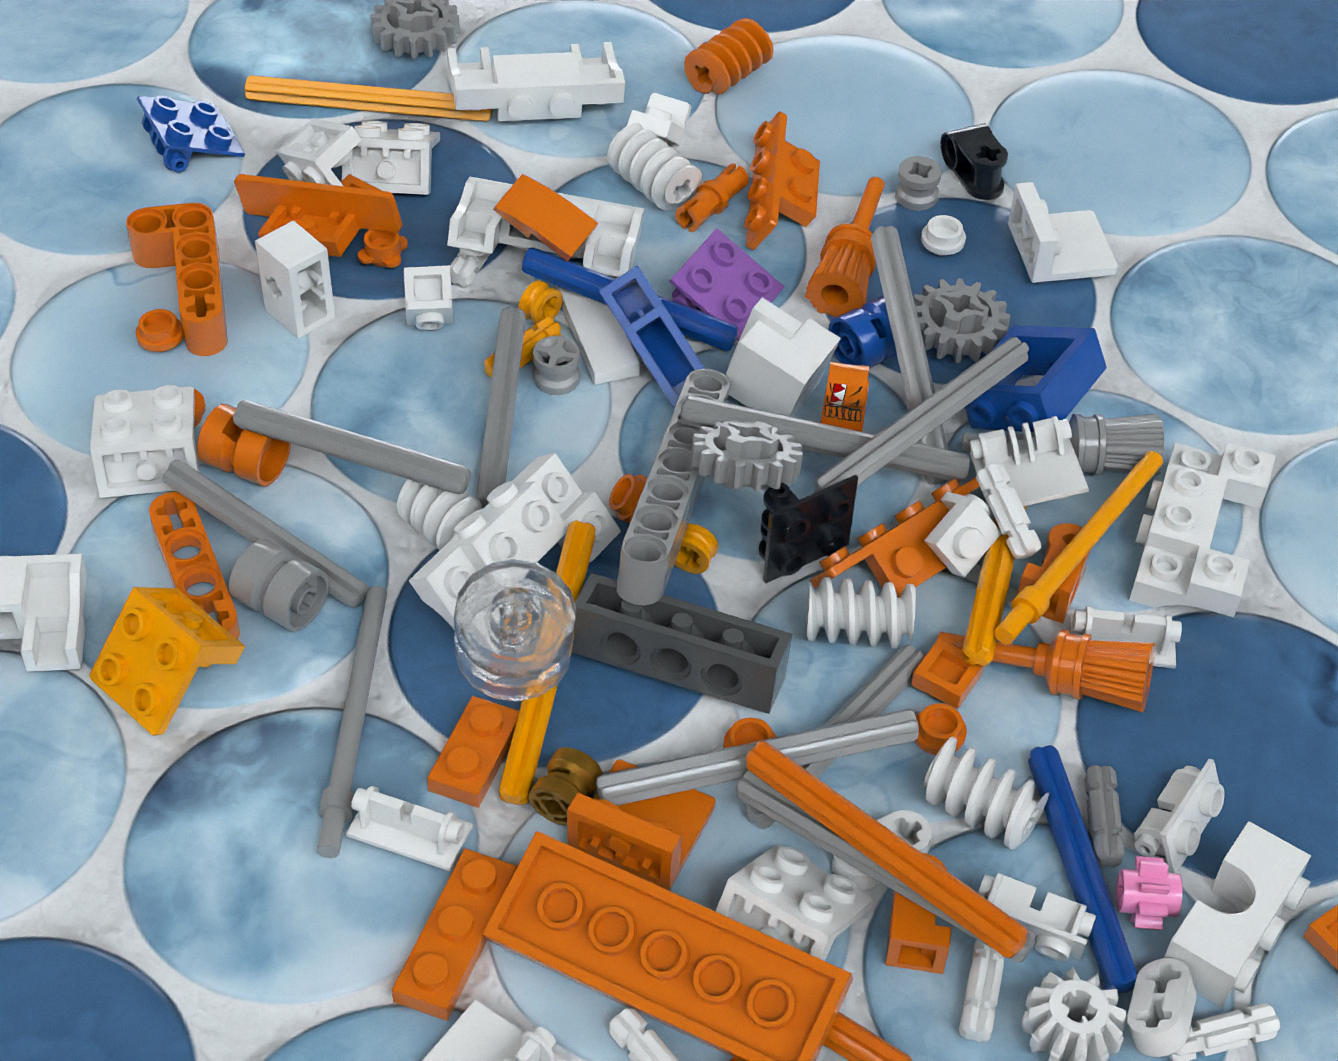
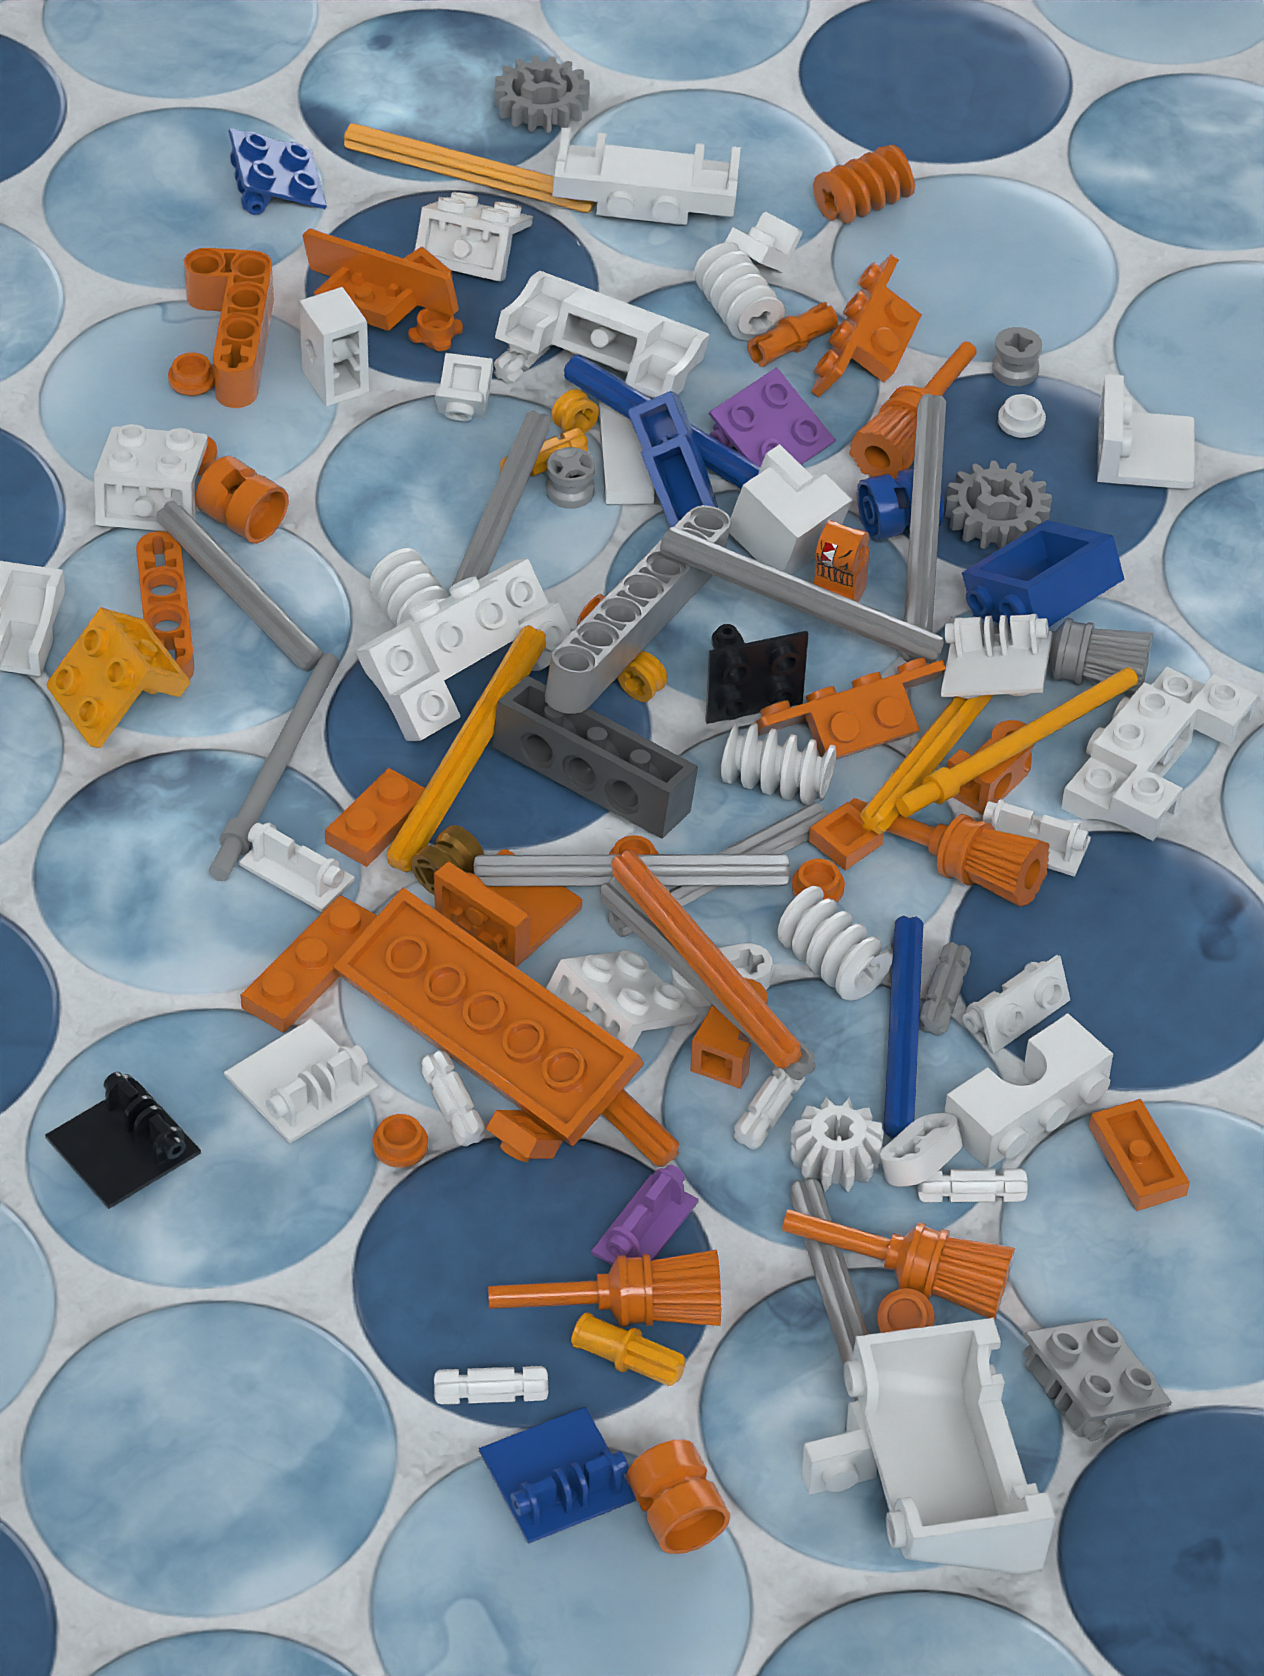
camera: 15 degrees right, 0 degrees up
light grey wheel [228,539,330,632] -> none
light grey axle [233,400,471,495] -> none
white bracket [276,118,362,186] -> none
clear wheel [454,559,577,701] -> none
orange slope [493,174,598,262] -> none
light grey gear [691,420,803,491] -> none
light grey axle [814,337,1029,493] -> none
white bracket [924,492,1002,577] -> none
black piece [940,123,1008,200] -> none
white axle [976,463,1041,559] -> none
white hinge [978,873,1096,961] -> none
bright pink gear [1116,856,1183,930] -> none

